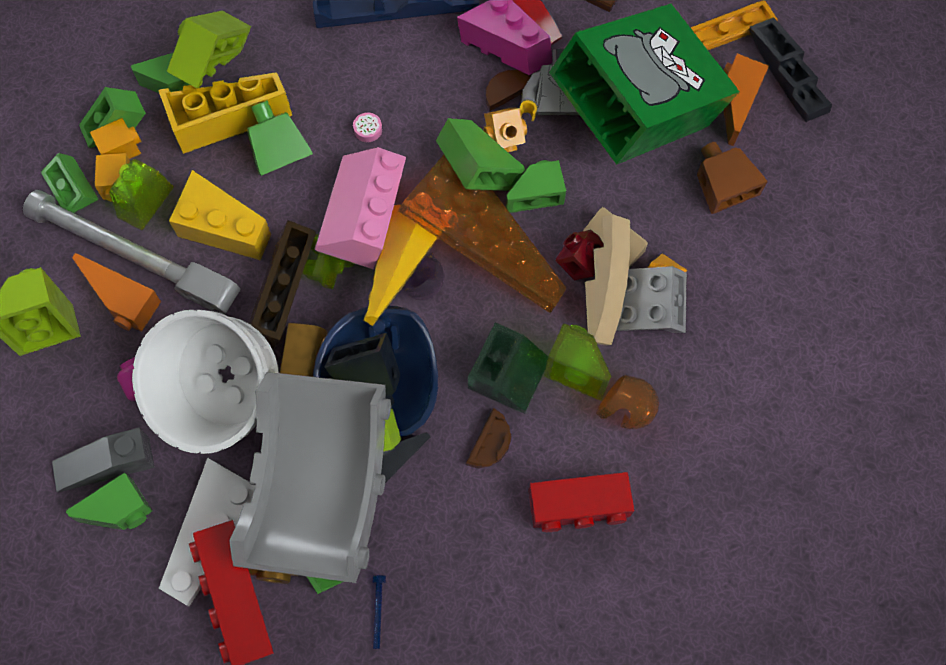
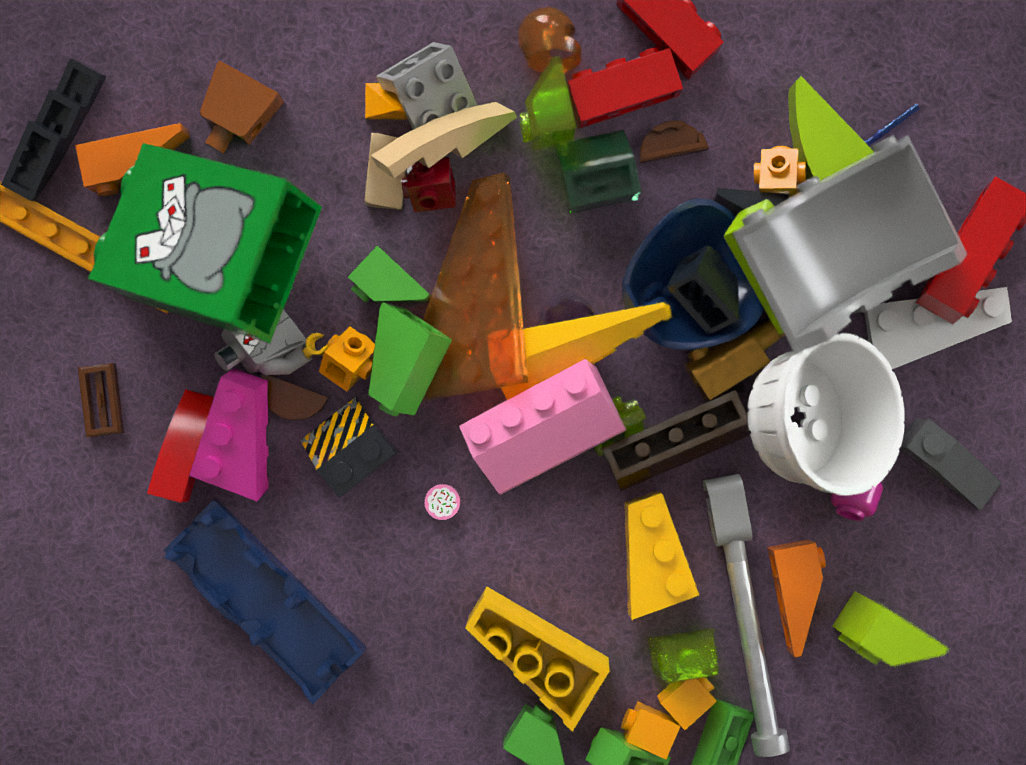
camera: 120 degrees left, 20 degrees up
bright green slope [66,473,153,530] -> none
lime wedge [167,10,252,89] -> none
bright green torso [246,100,313,176] -> none
none -> slope [300,397,399,498]
none -> red brick [567,47,683,129]
none -> light orange brick [754,146,806,198]
none -> lime slope [788,76,874,181]

